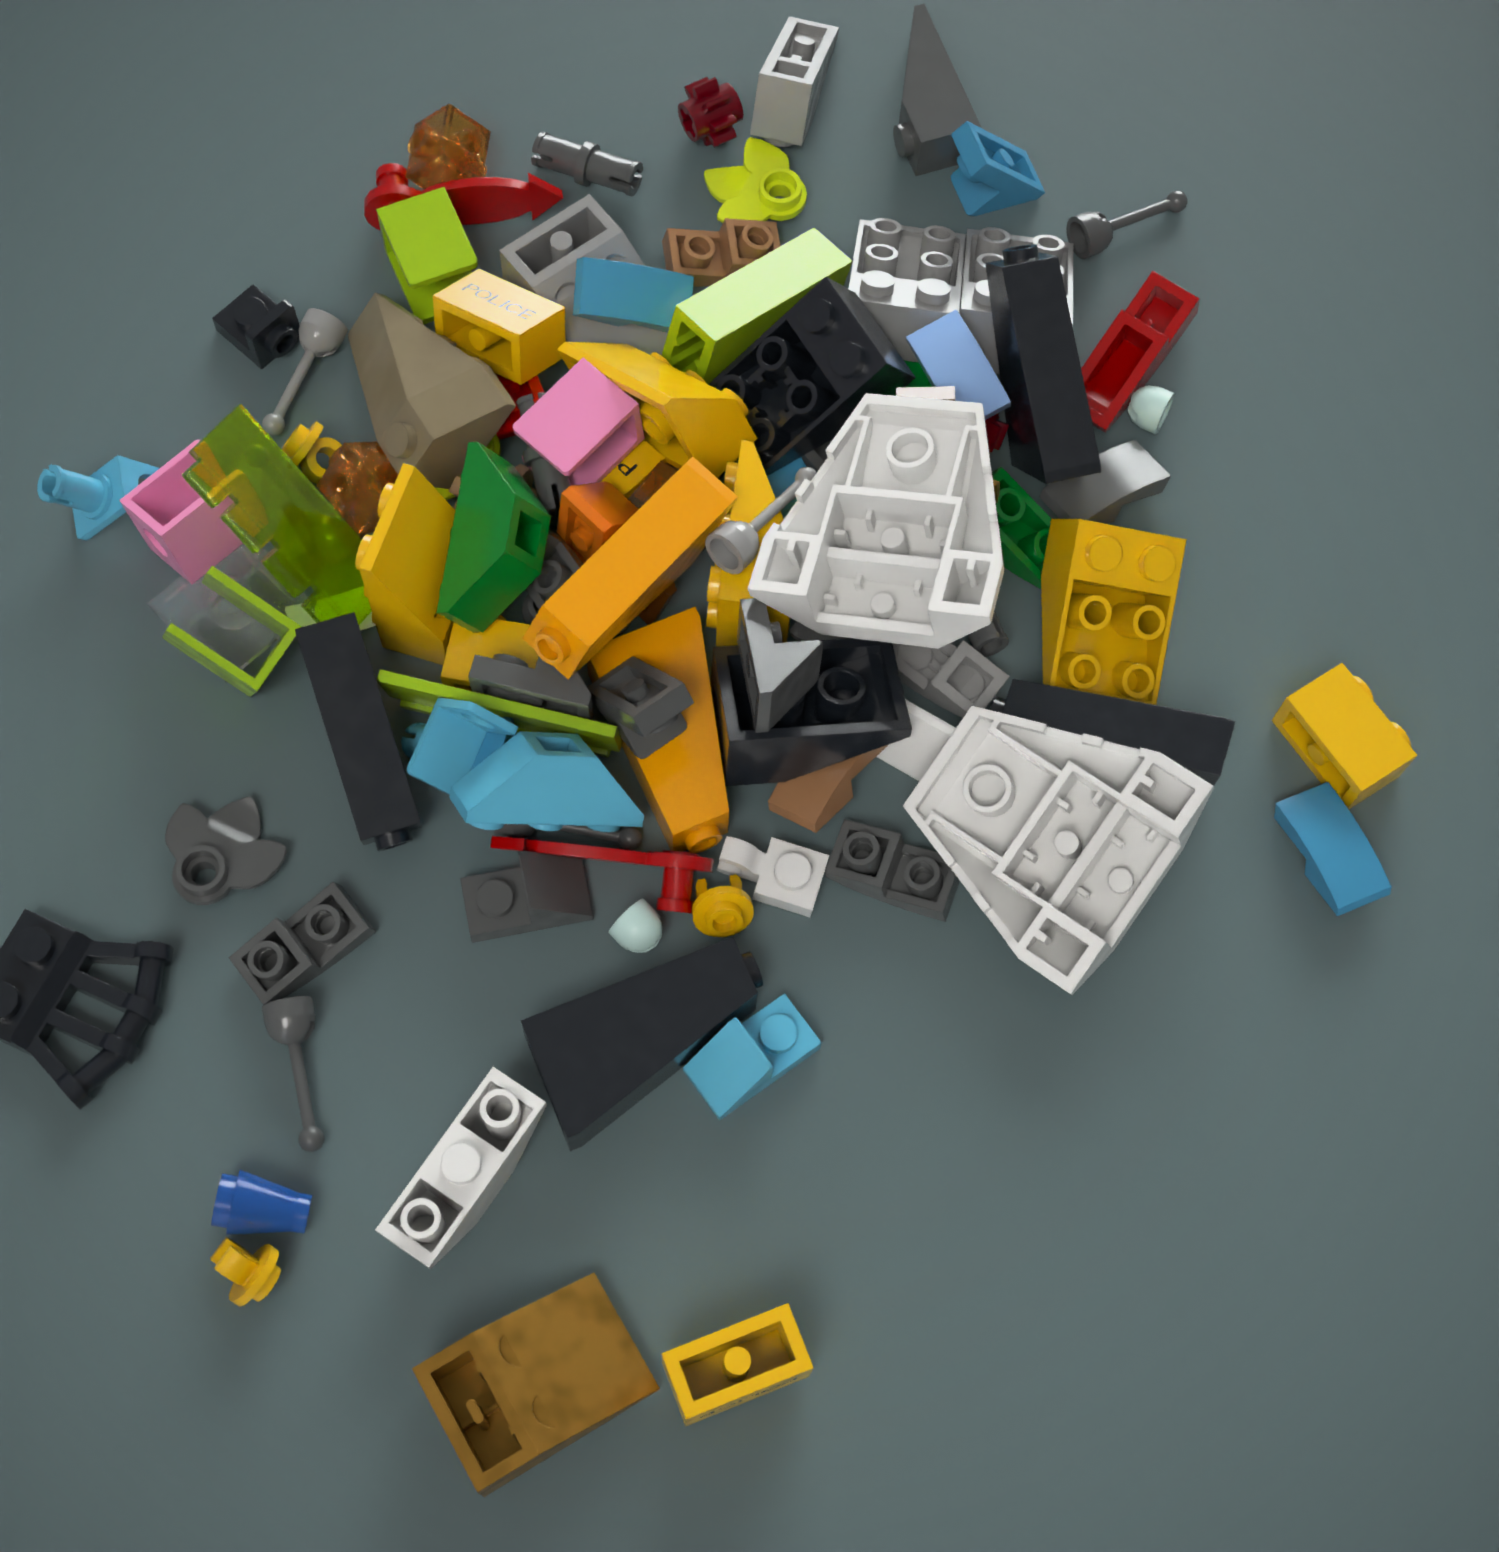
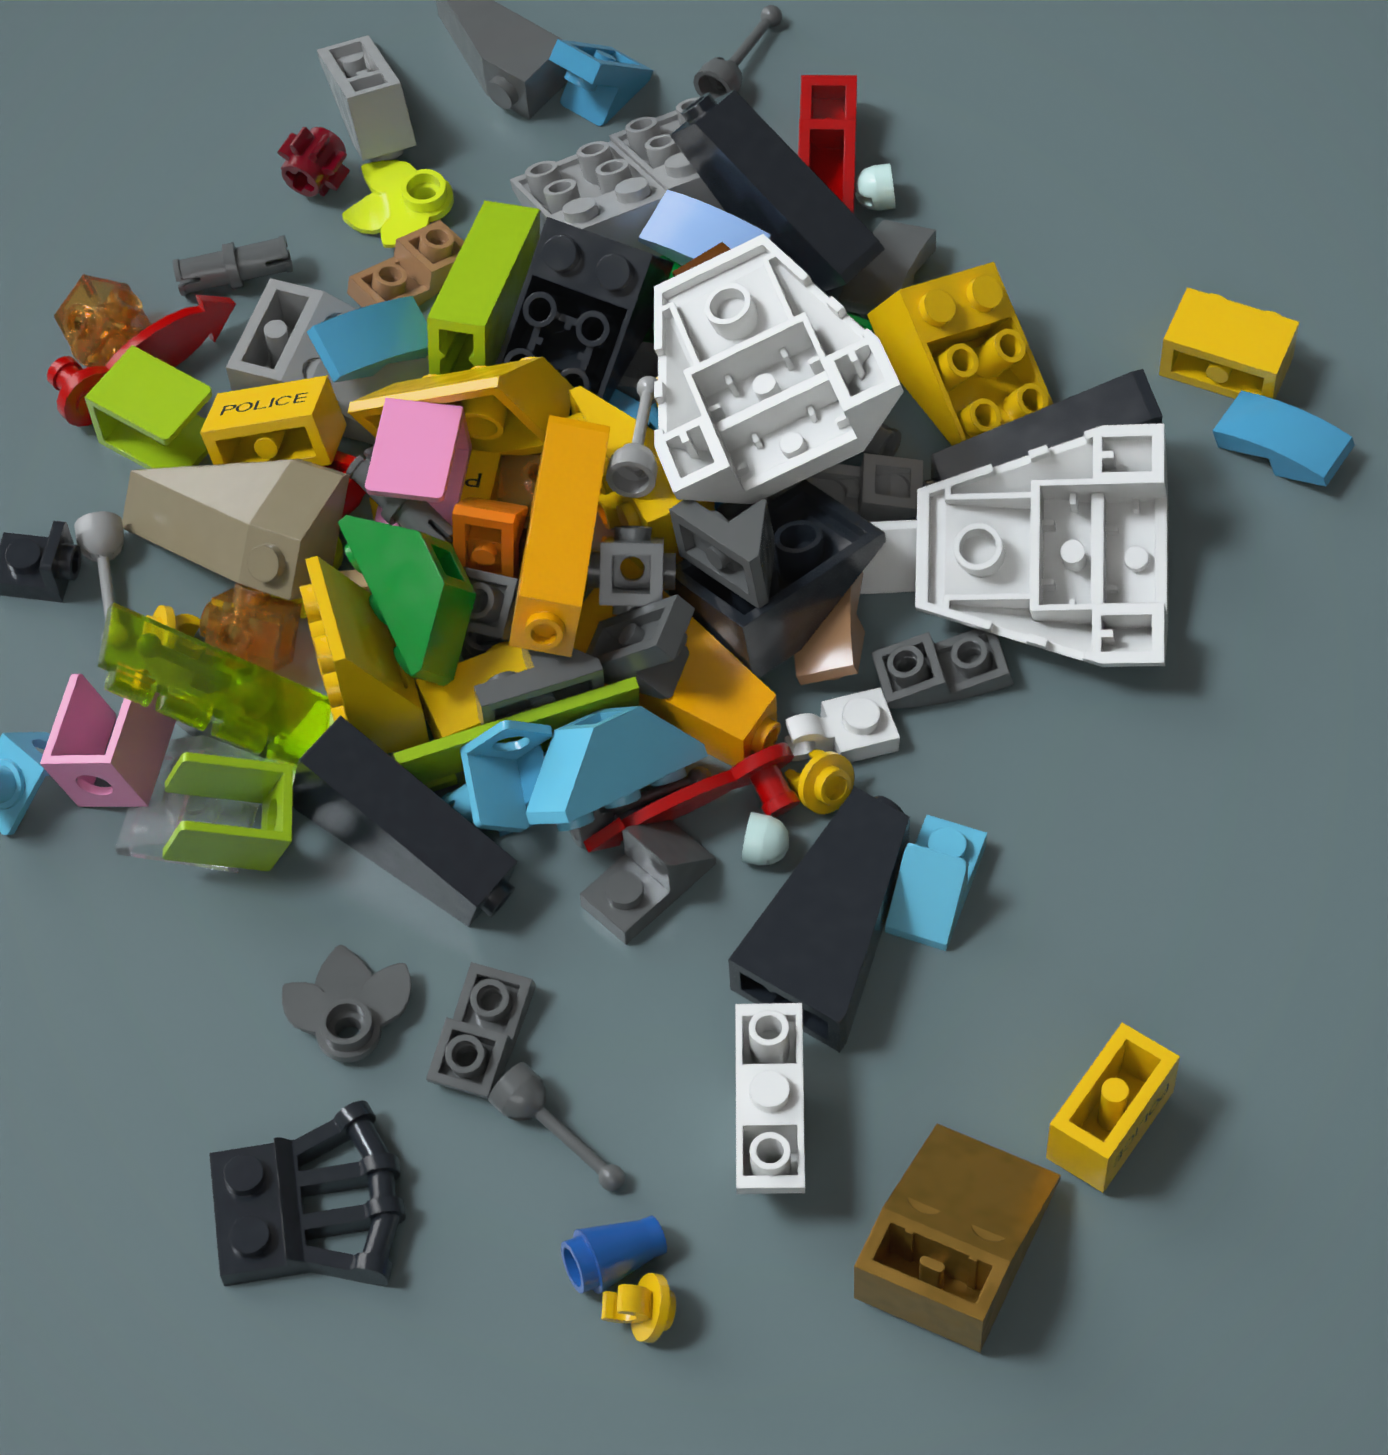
camera: 25 degrees left, 10 degrees down
none -> dark grey brick [588,525,676,615]

